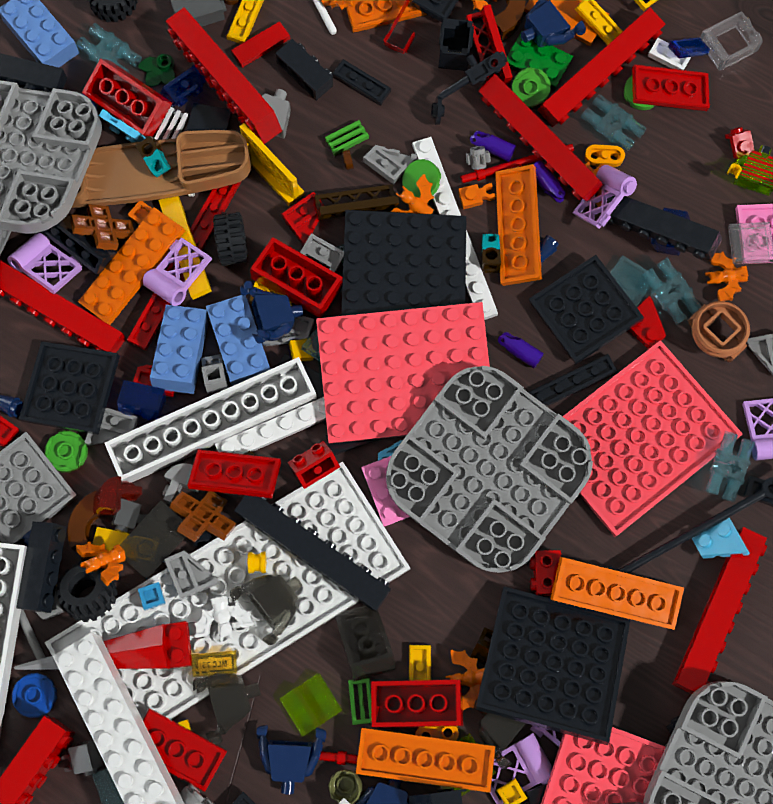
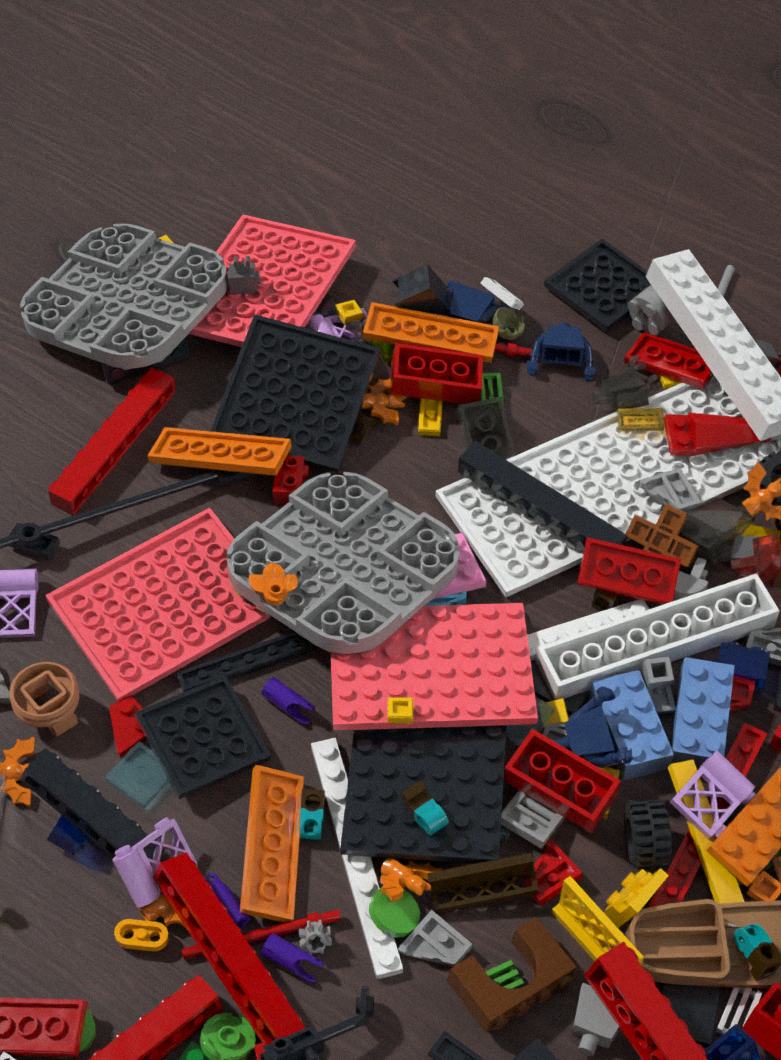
camera: 175 degrees left, 20 degrees down
dark azure plate [138,582,166,611] -> none
white animal [194,596,256,642] -> none
clear smoke torso [230,574,302,645] -> none
yellow wheel [248,551,267,574] -> none
clear neon green slope [280,673,343,737] -> none
red brick [287,441,340,489] -> none
reddish brown tile [342,149,354,170] -> none
orange plate [458,183,496,210] -> none
dark blue cone [540,235,559,264] -> none
clear light blue pin [581,94,647,152] -> none
clear light blue pin [641,257,702,325] -> none
medium azure wing [692,518,750,559] -> none
clear light blue pin [705,431,755,502] -> none
none -> orange plate [249,563,298,605]
none -> yellow tile [387,697,413,724]
none -> leg [402,780,449,835]
none -> reddish brown arch [447,917,576,1033]
none -> yellow plate [603,868,668,928]

